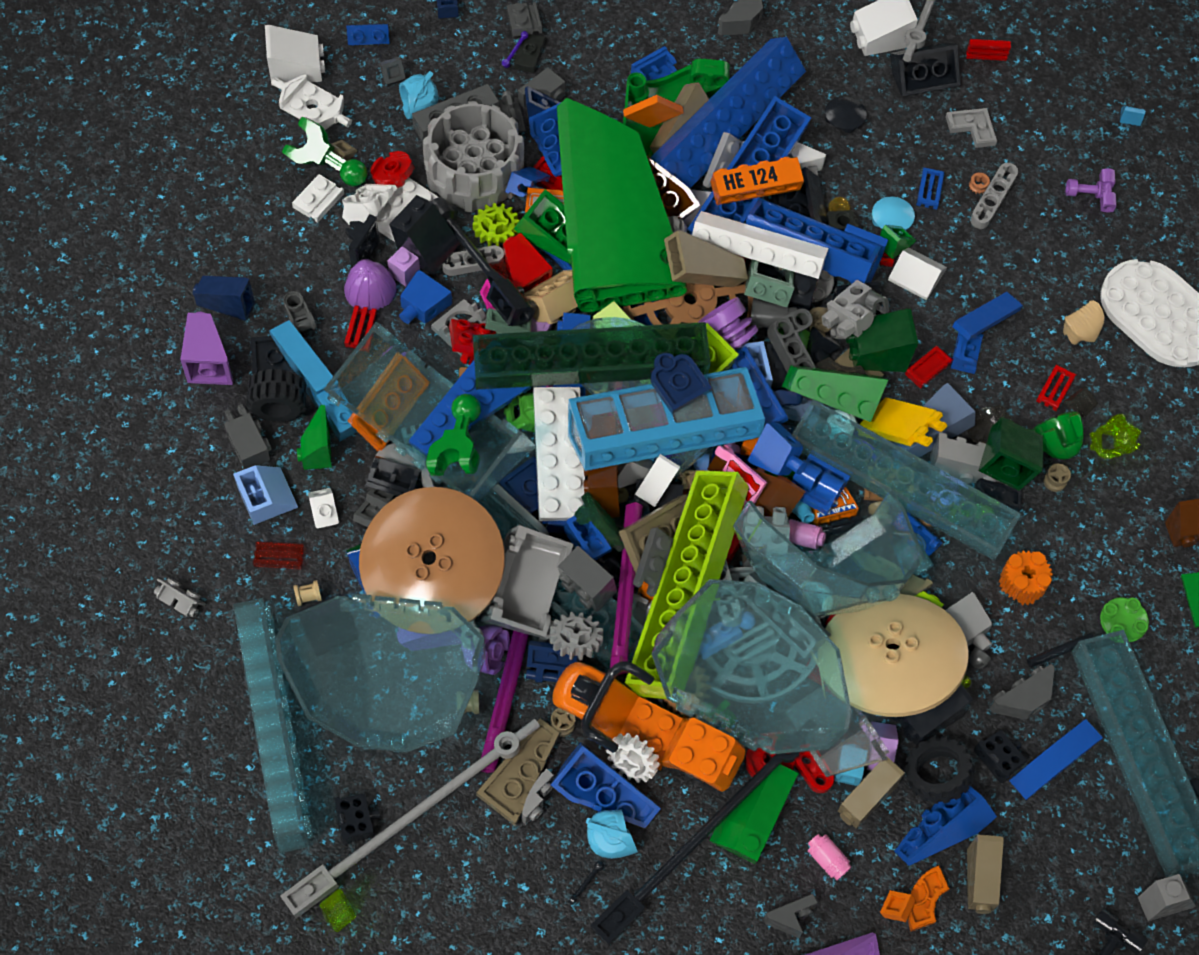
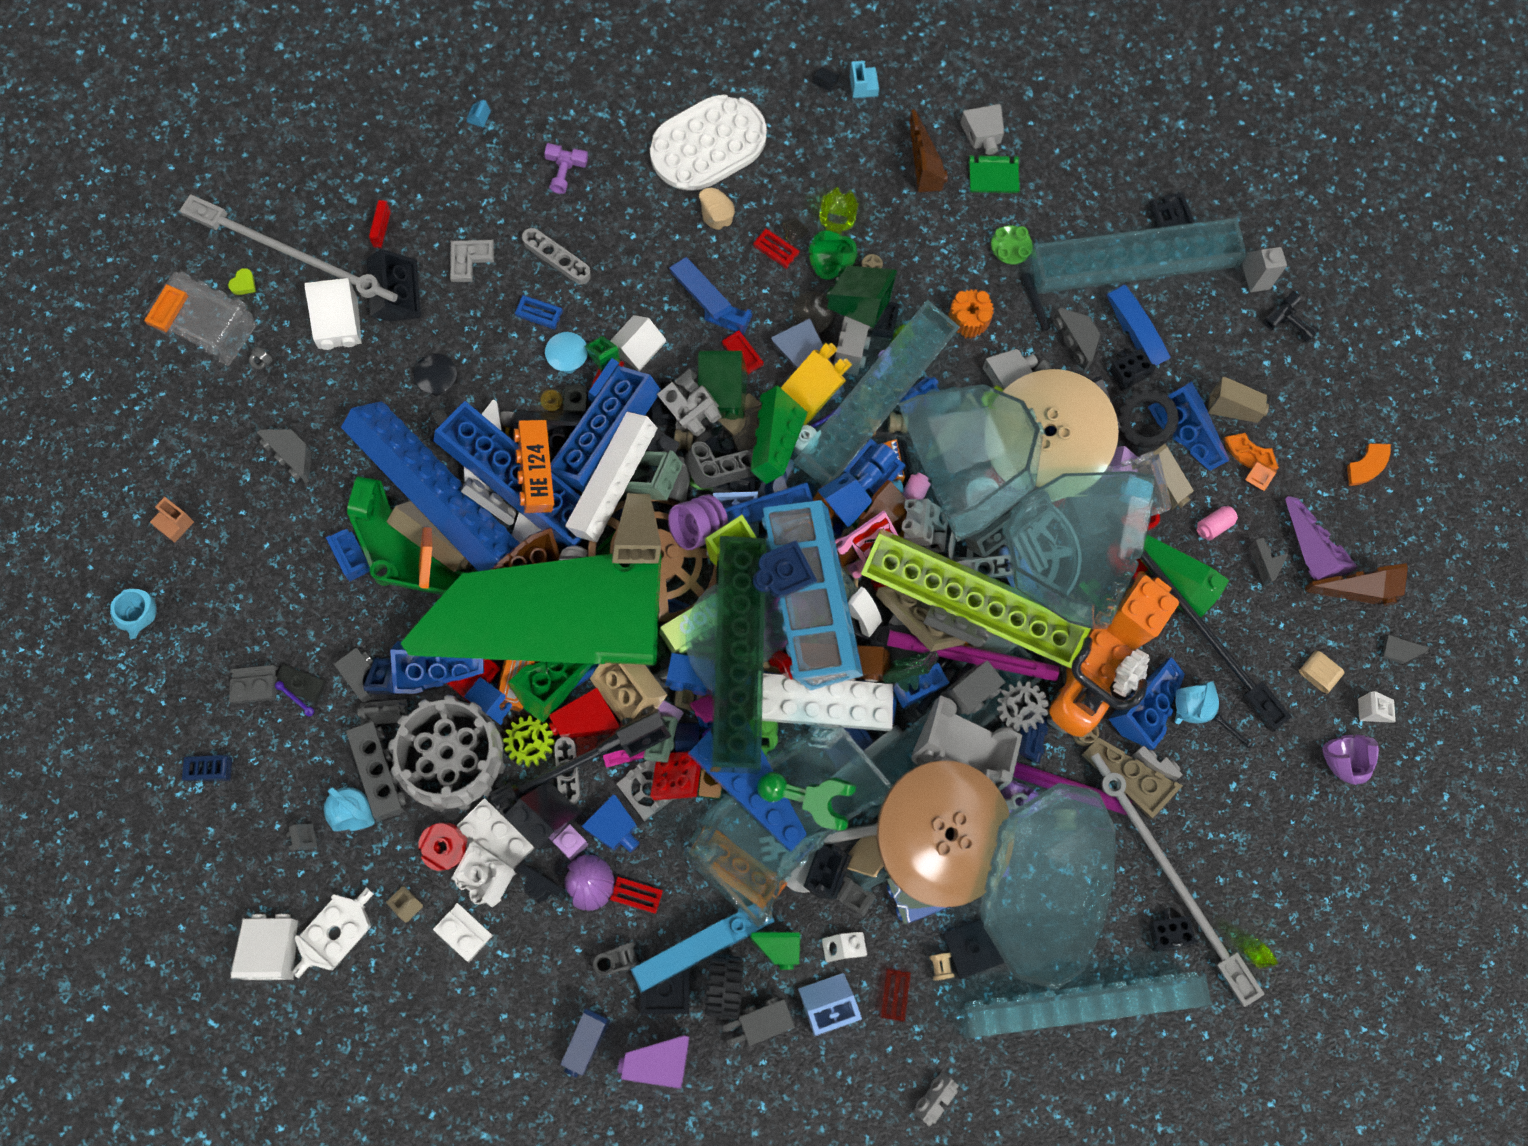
camera: 85 degrees left, 10 degrees up
piece [282,116,368,187] -> none
blue hinge [346,24,389,45] -> none
nougat bush [969,173,990,194] -> none

